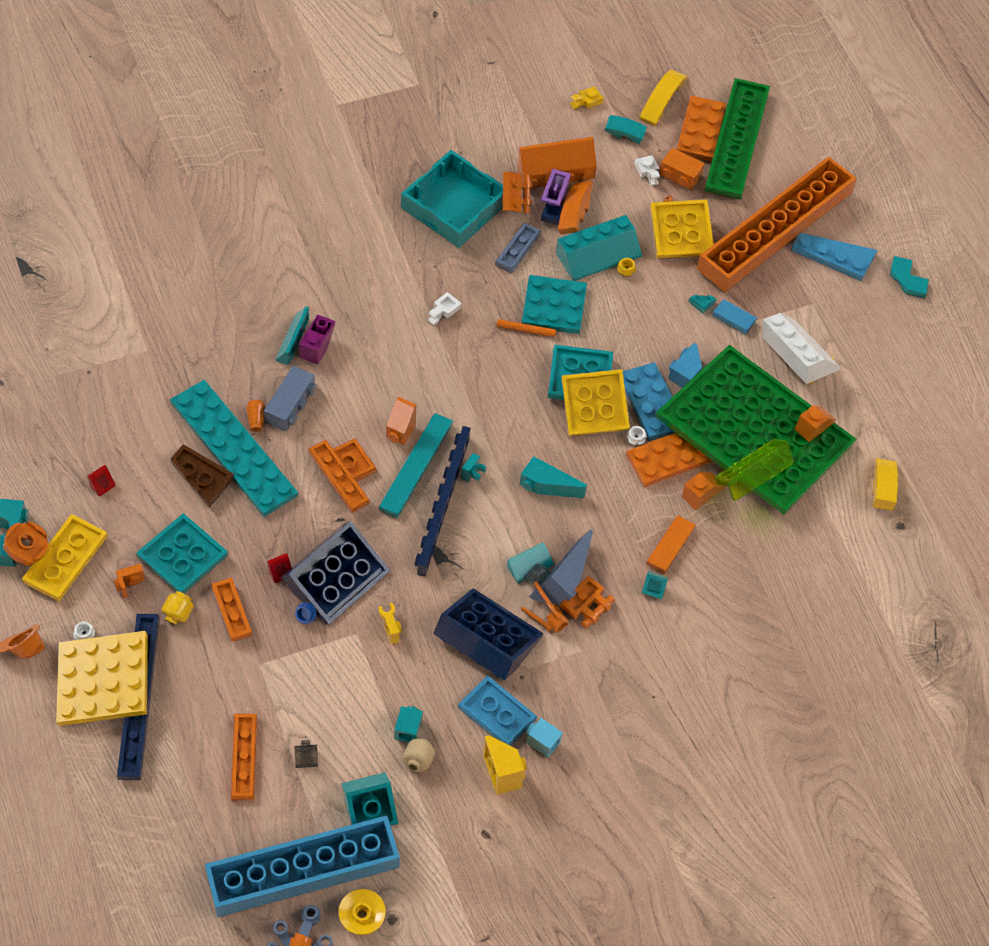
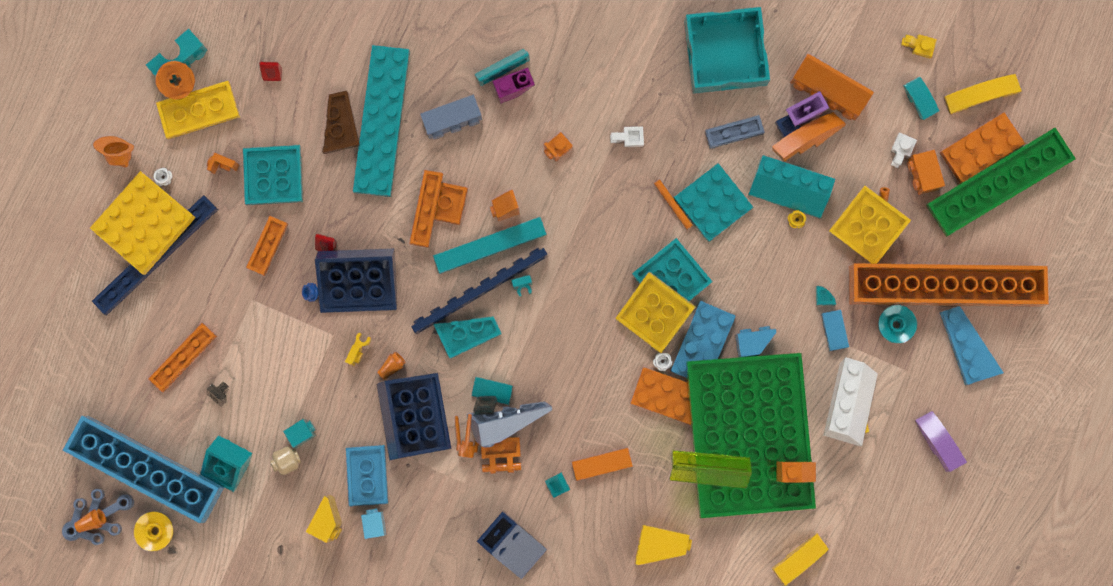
camera: 50 degrees right, 25 degrees up
yellow head [161,591,194,625] -> none
orange cone [246,400,266,432] -> none
orange plate [503,172,532,213] -> none
teal slope [519,456,587,498] -> none
orange slope [682,472,726,510] -> none
teal tile [890,256,929,298] -> none
none -> orange cone [377,352,406,380]
none -> teal wing [433,316,502,359]
none -> slope [476,510,547,579]
none -> orange bracket [543,132,573,161]
none -> yellow slope [634,524,692,565]
none -> teal dish [878,305,917,343]
none -> medium lavender slope [915,411,967,472]

